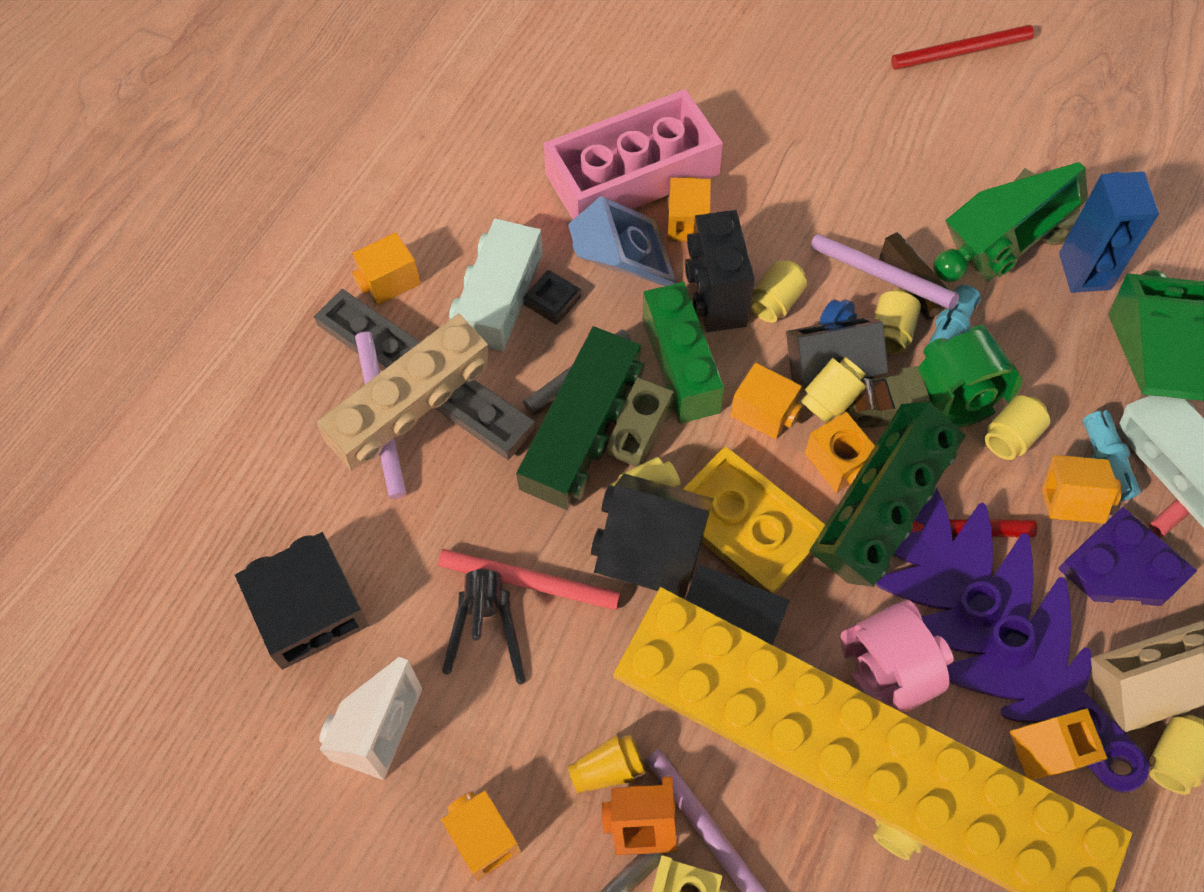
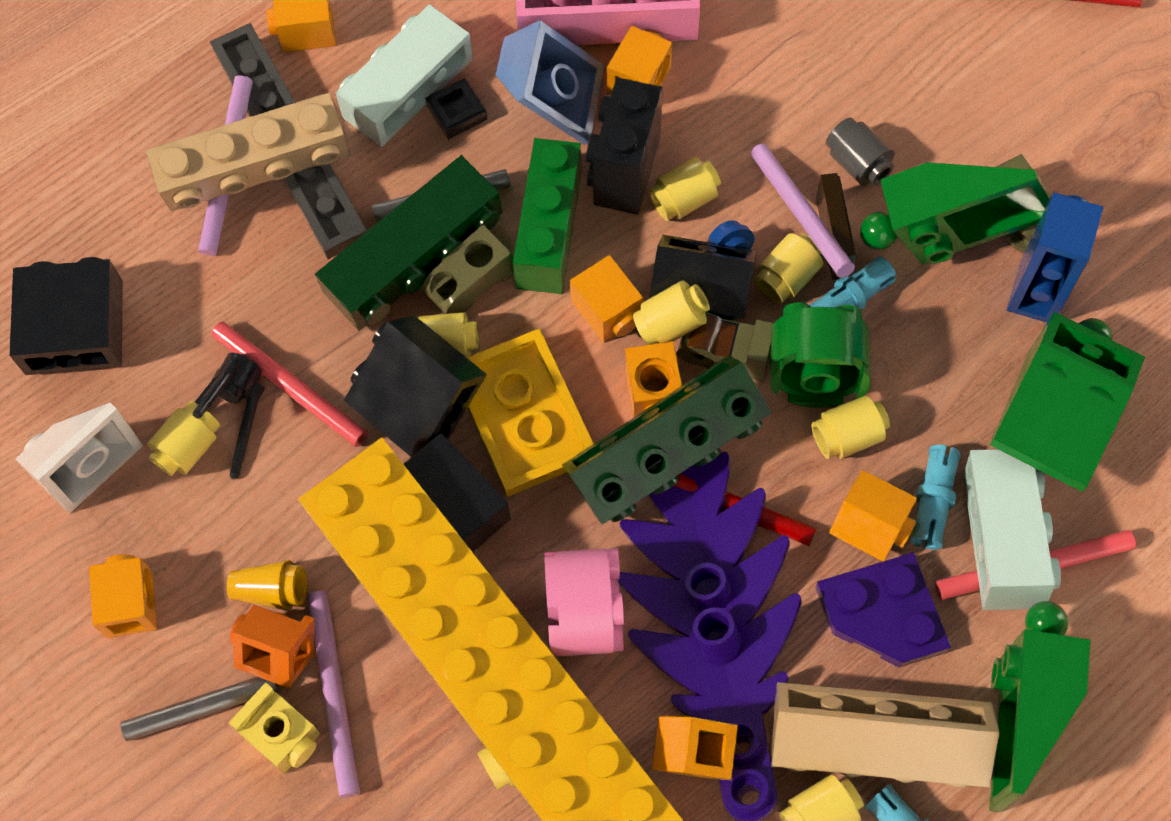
camera: 25 degrees right, 5 degrees up
none -> light yellow brick [147,401,221,476]
none -> dark grey brick [826,117,895,186]

